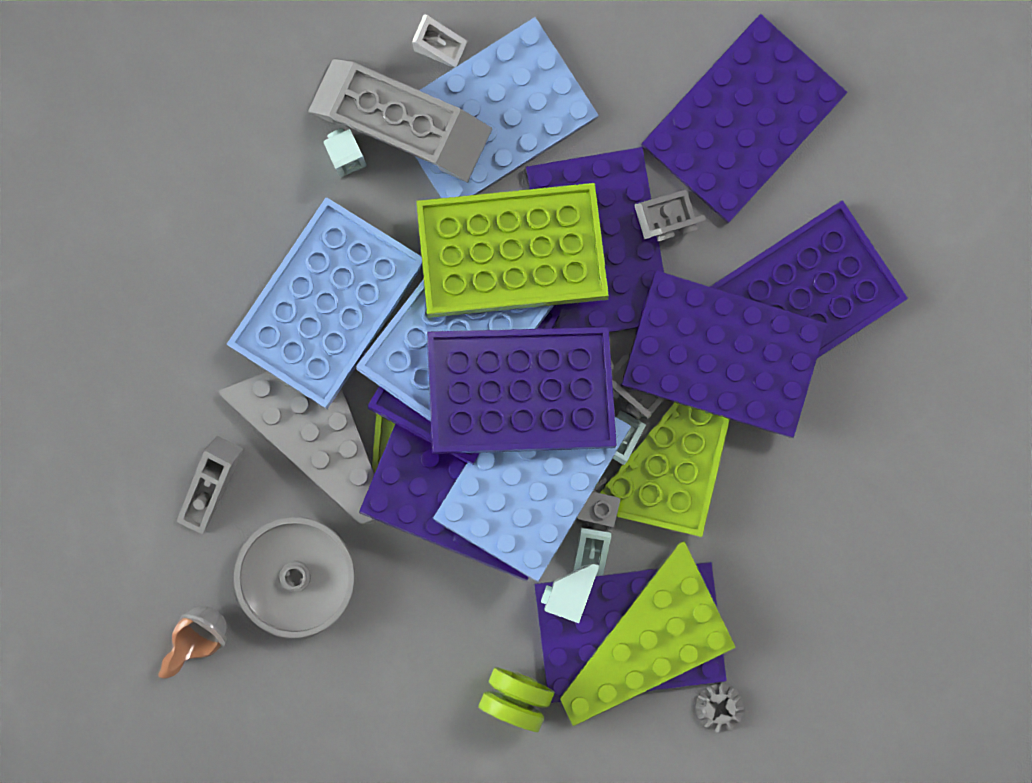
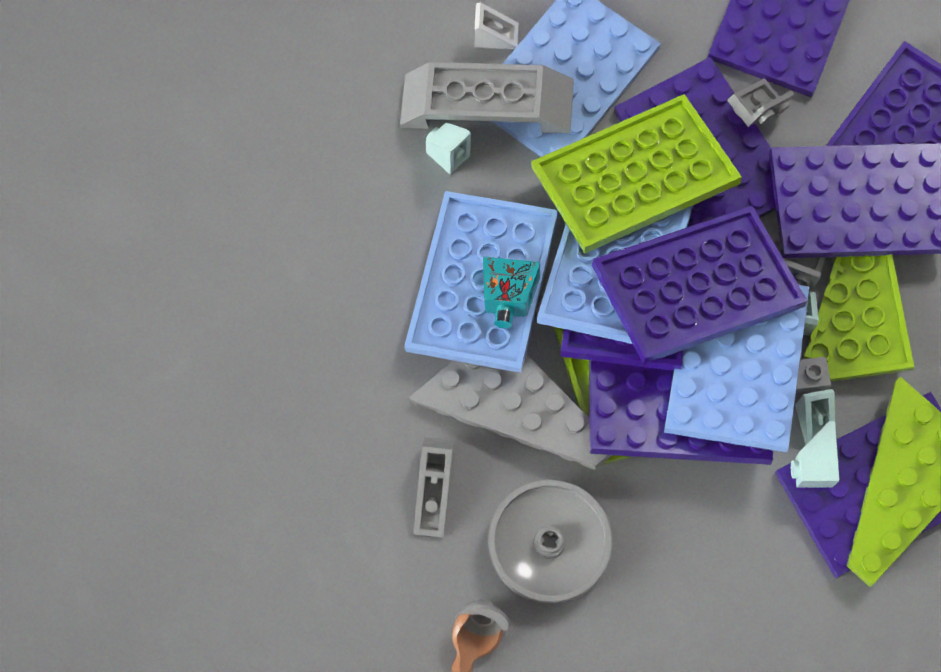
camera: 20 degrees left, 15 degrees down
lime wheel [478,667,555,732] -> none
none -> teal torso [483,256,541,329]

